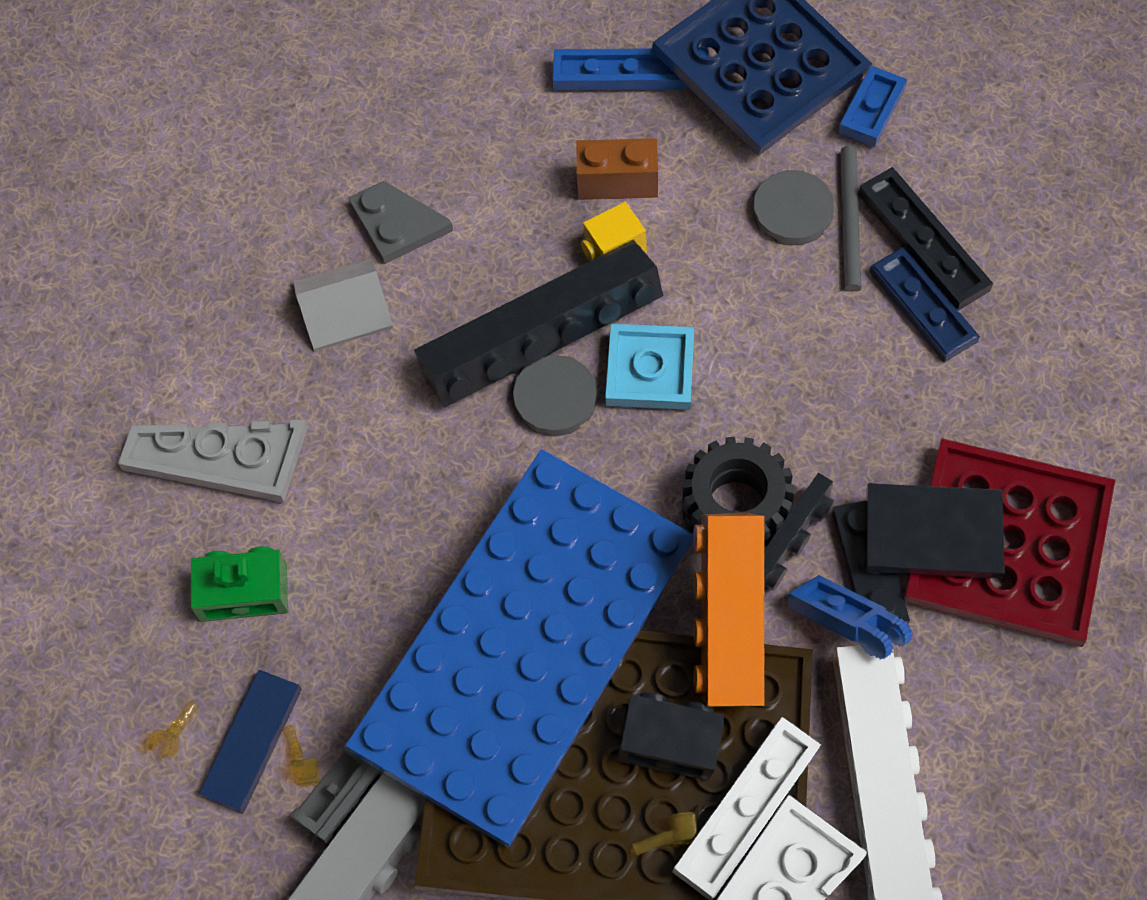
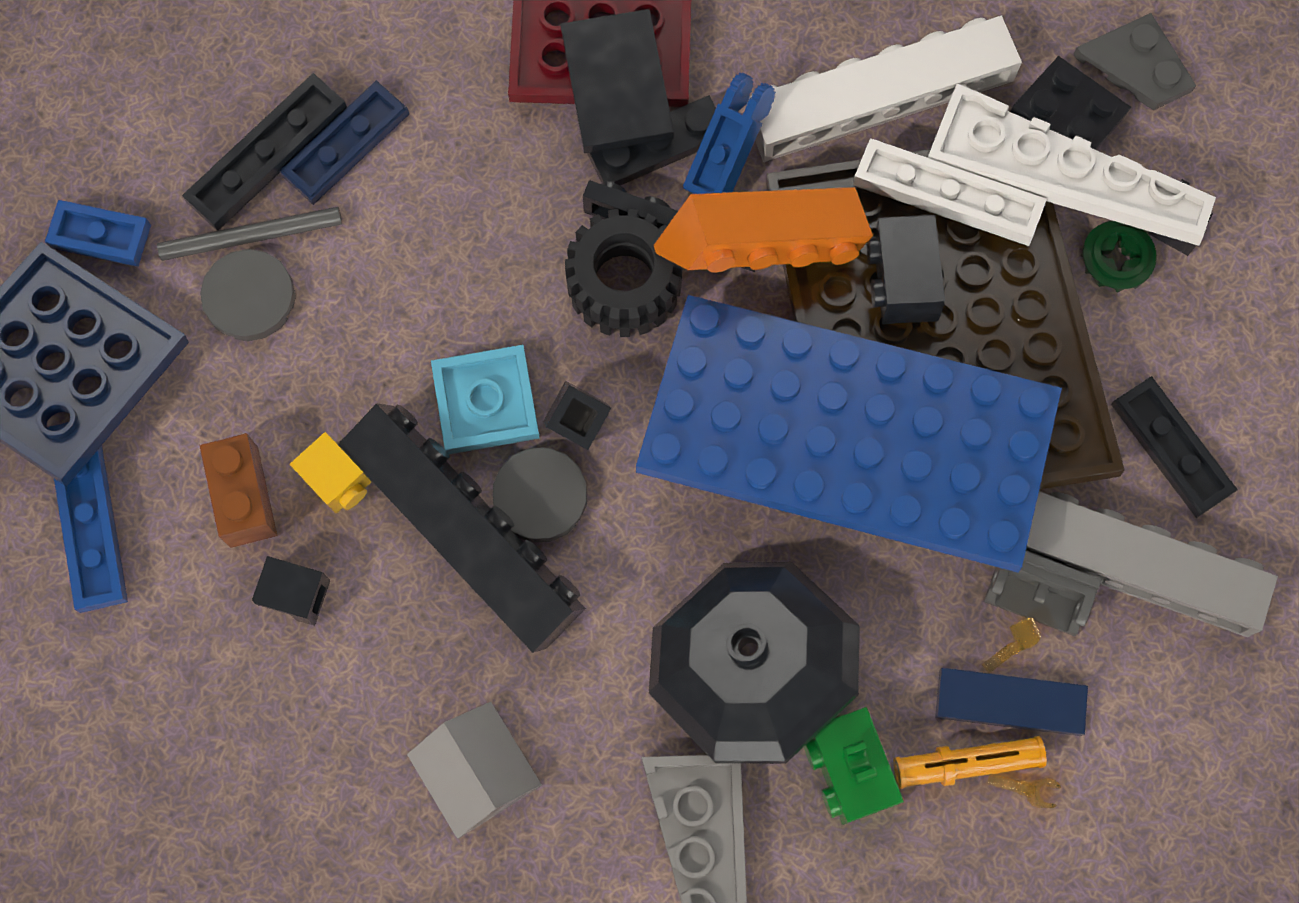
camera: 110 degrees left, 10 degrees up
dark grey wing [348,181,454,264] -> none
clear yellow hand [632,812,697,855] -> none
none -> black panel [252,556,330,626]
none -> black brick [543,381,611,450]
none -> black rock [649,561,860,764]
none -> light orange pin [893,736,1047,789]

